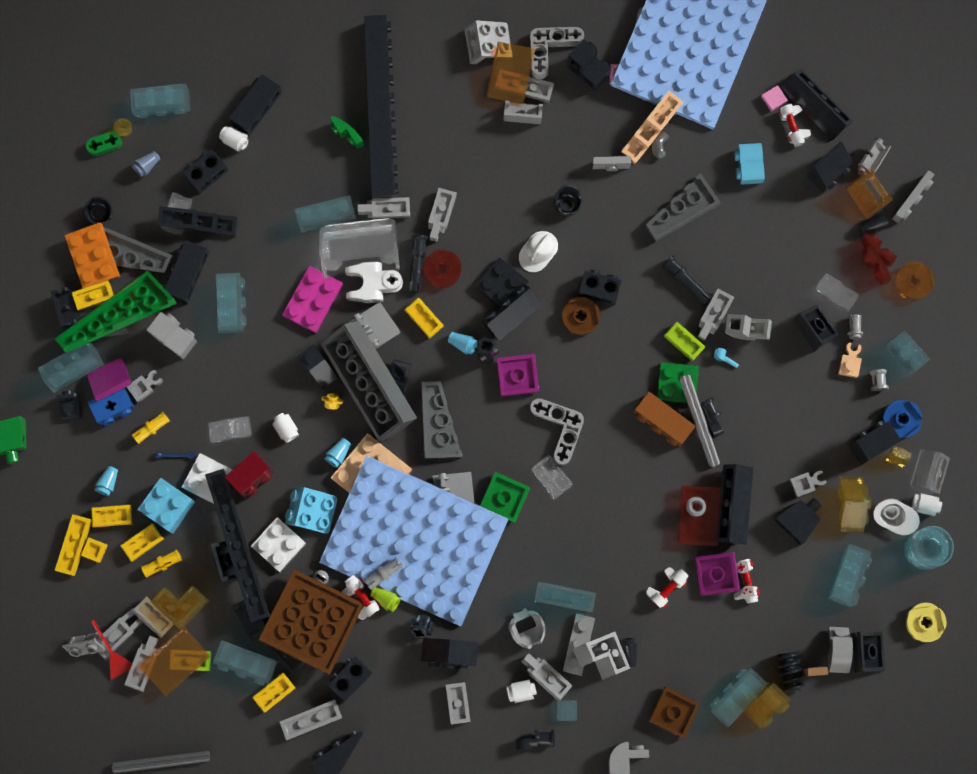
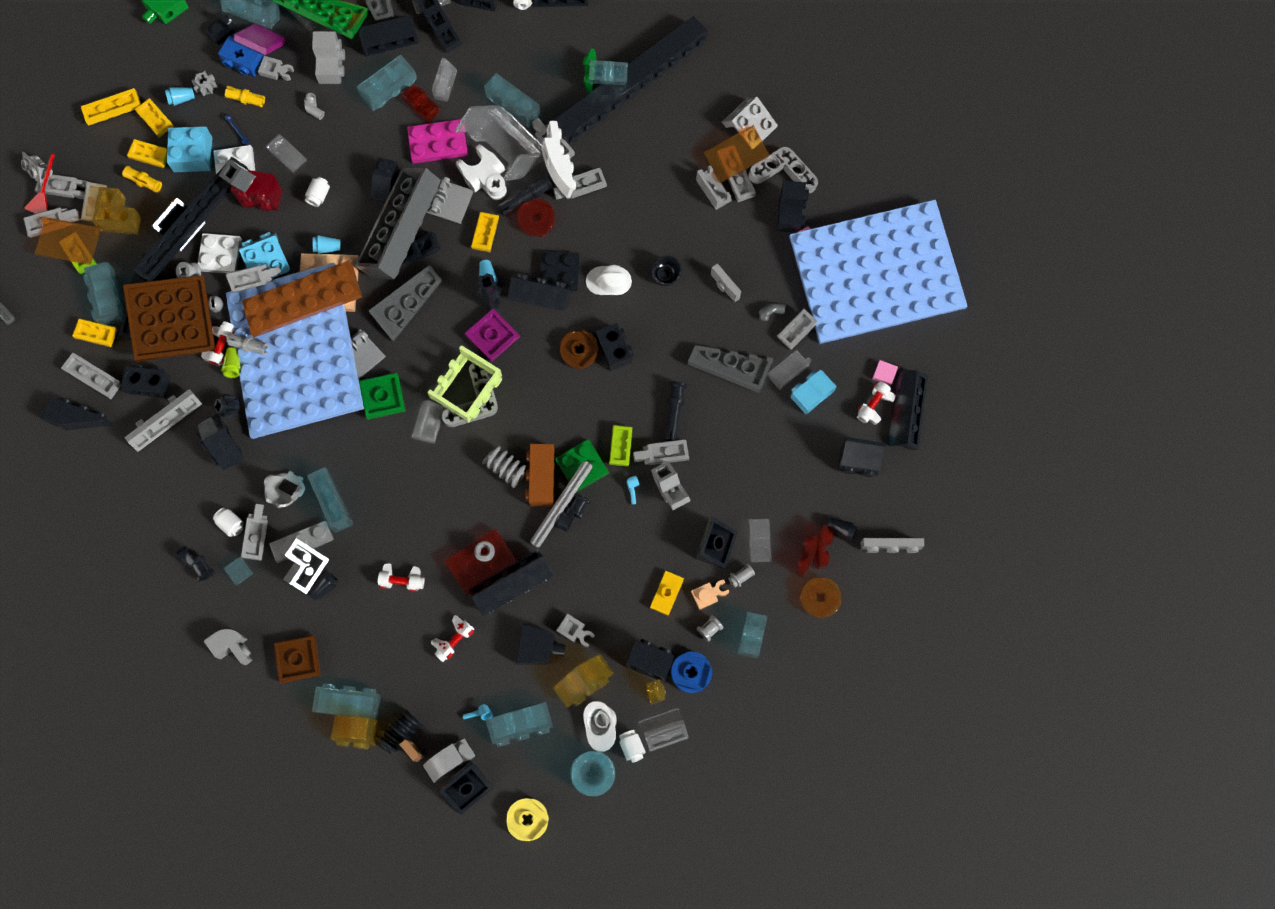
camera: 50 degrees right, 5 degrees down
yellow plate [81,537,108,563] -> none
yellow plate [321,393,343,409] -> none
light grey plate [446,682,471,724] -> none
light nougat slope [621,91,683,164] -> none
magenta tile [695,552,740,596] -> none
clear orange plate [845,168,893,219] -> none
light grey hinge [858,138,891,177] -> none
none -> light grey hinge [124,389,202,452]
none -> light grey wheel [176,262,201,278]
none -> light grey gear [192,71,217,96]
none -> dark grey brick [219,159,256,192]
none -> light grey hinge [226,264,281,293]
none -> dark orange plate [242,260,362,338]
none -> light grey arm [304,93,325,120]
none -> clear red slope [401,83,441,123]
none -> yellowish green window [428,345,502,423]
none -> clear slope [432,58,457,102]
none -> medium azure hand [463,704,493,720]
none -> light grey piece [482,446,526,488]
none -> white slope [541,121,576,198]
none -> clear light blue brick [588,60,628,85]
none -> yellow plate [650,571,684,616]
none -> clear panel [767,350,811,390]
none -> light grey plate [777,309,818,350]

